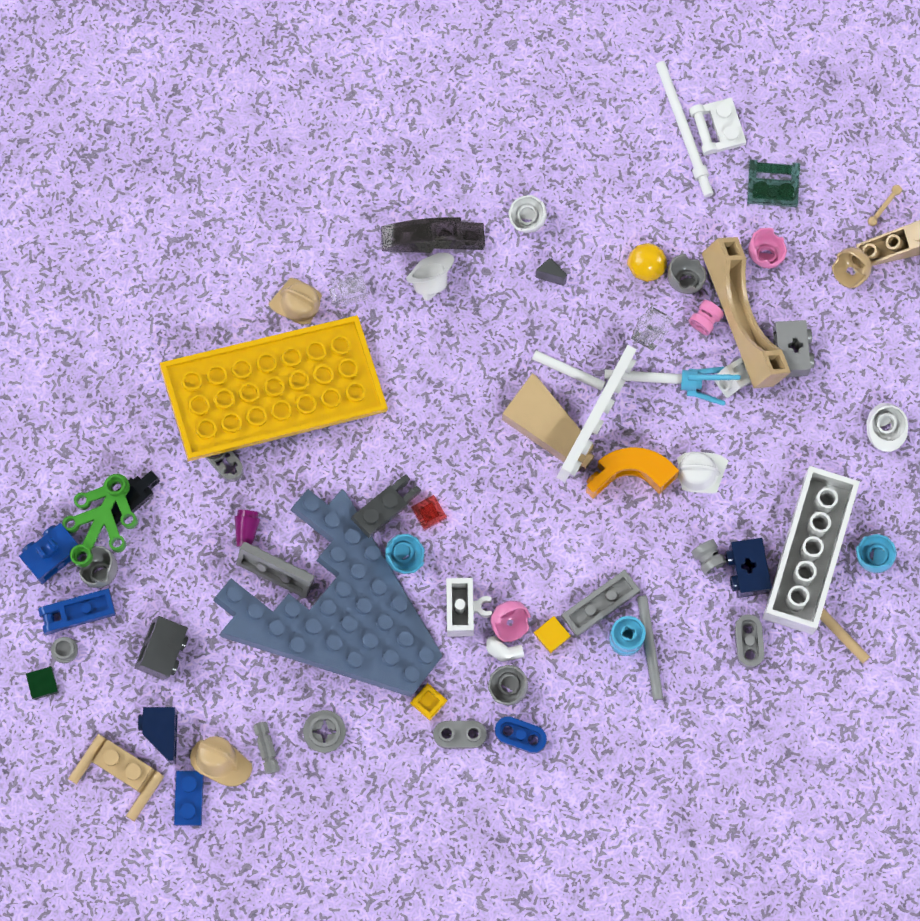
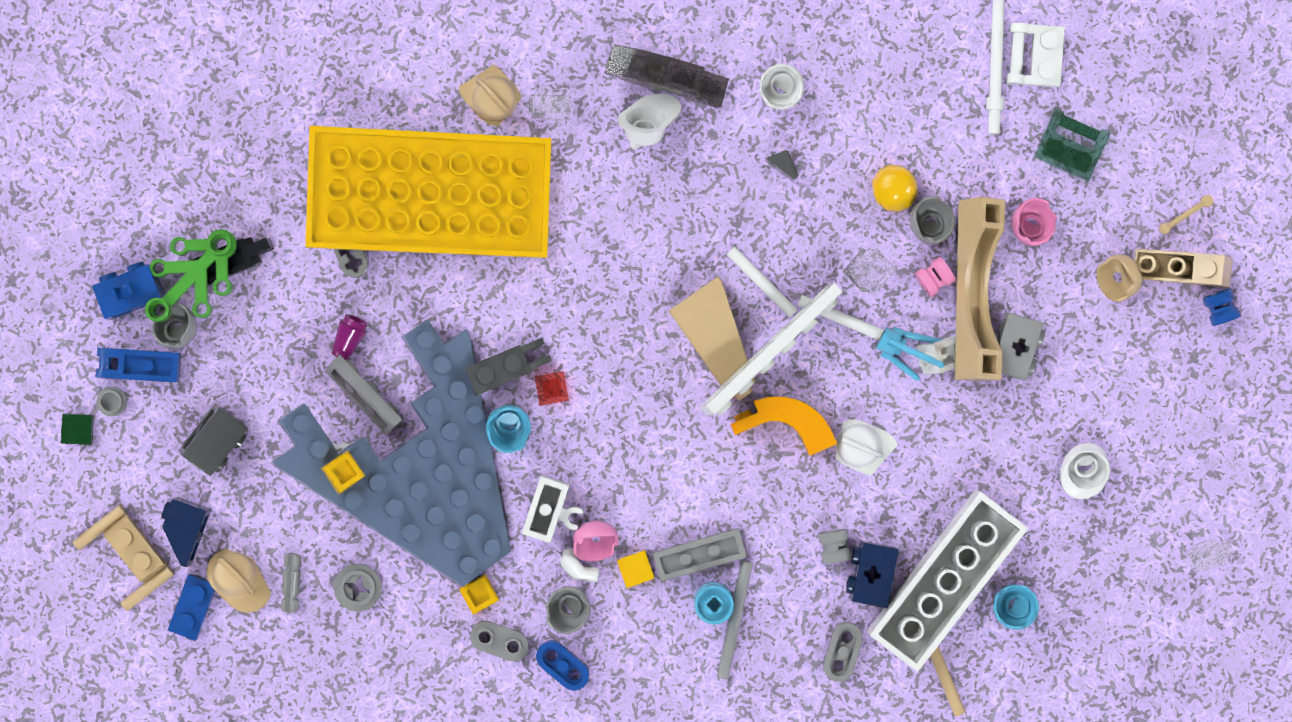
camera: 25 degrees right, 15 degrees up
none -> yellow tile [321,451,365,494]

